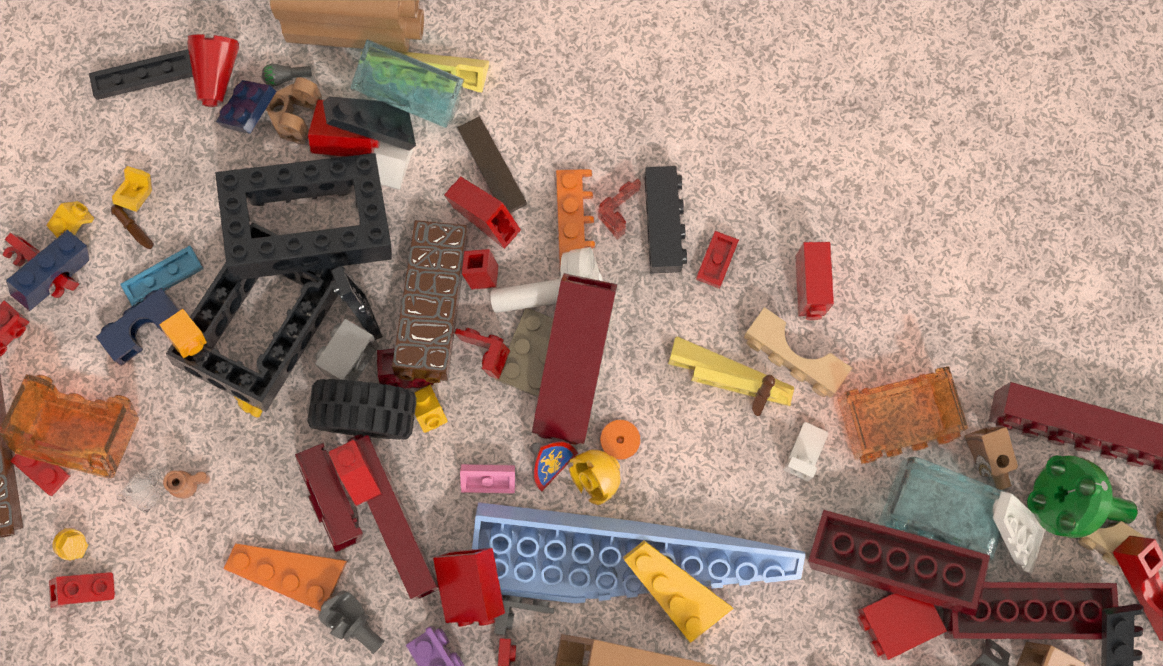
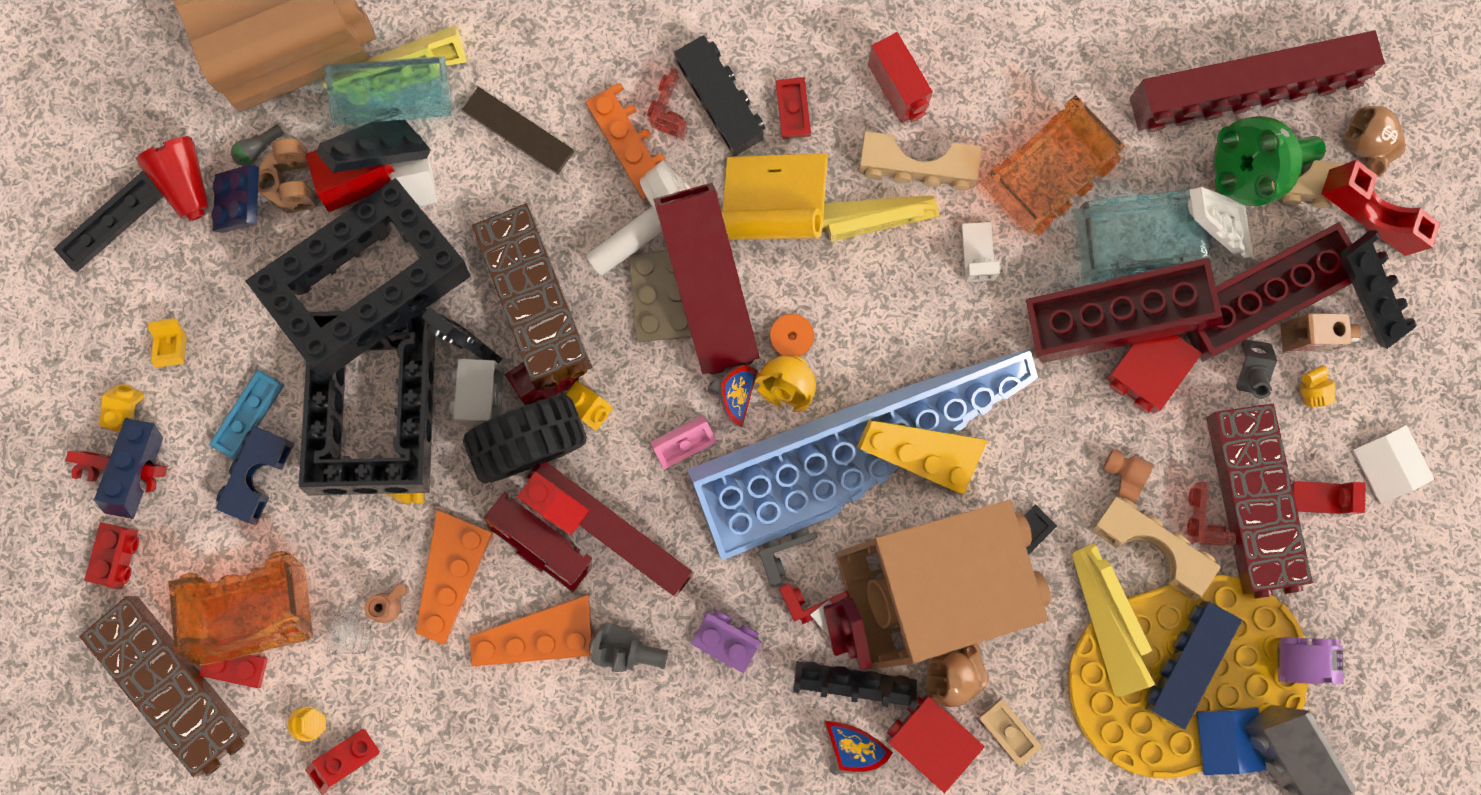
camera: 20 degrees left, 5 degrees up
reddish brown piece [111,204,154,249] -> none
light orange brick [159,309,207,358] -> none
red brick [433,548,505,627] -> none
red slope [444,176,521,249] -> none
red bracket [454,328,510,379] -> none
red brick [462,249,499,290] -> none
reddish brown piece [752,375,775,416] -> none
medium nougat torso [964,427,1018,490] -> none
none -> orange wing [416,510,493,645]
none -> yellow door [722,153,828,240]

